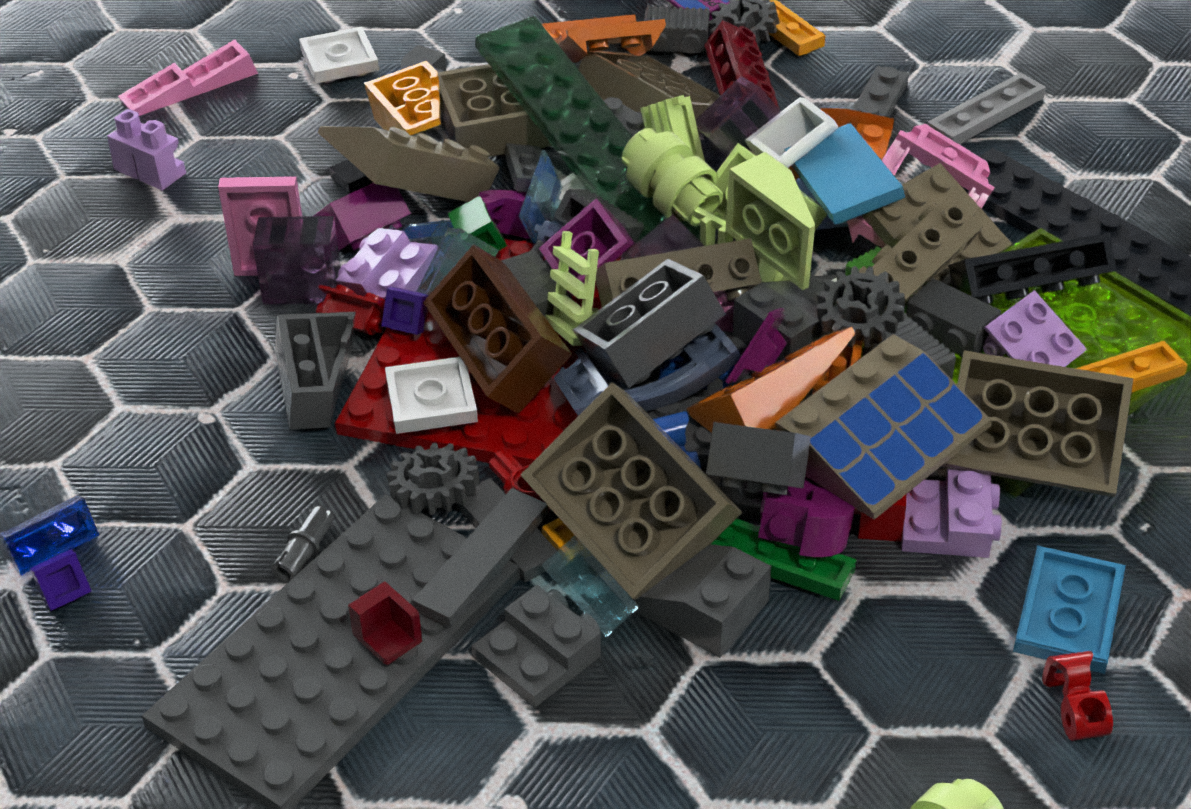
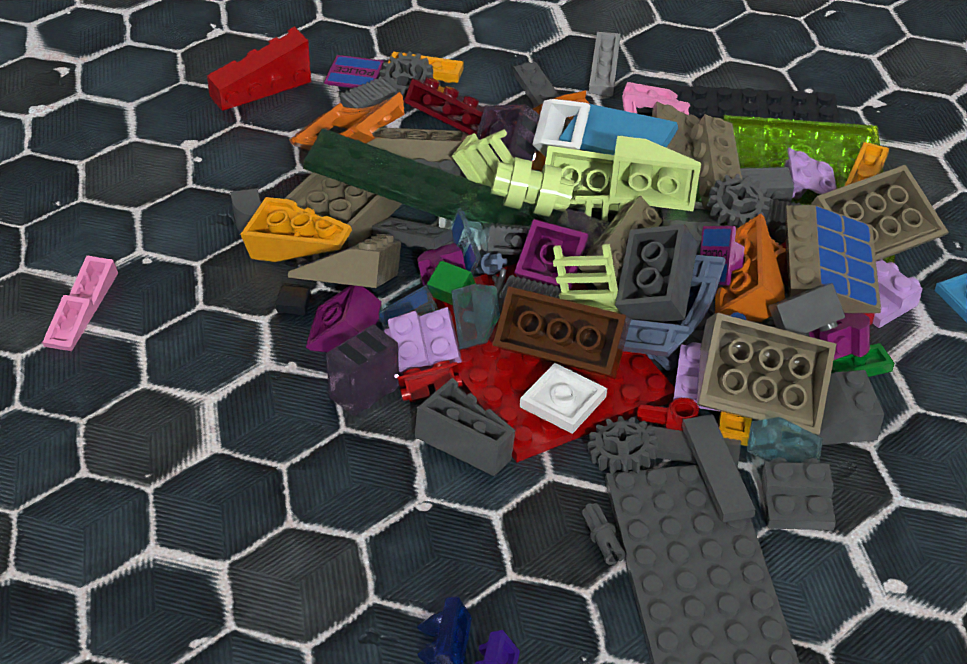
camera: 45 degrees left, 0 degrees up
lavender hips [108,109,186,191] -> none
bright pink plate [218,176,310,276] -> none
white plate [299,27,379,84] -> none
dark red panel [348,581,423,665] -> none
dark purple tile [381,286,429,335] -> none
black brick [948,233,1117,304] -> none

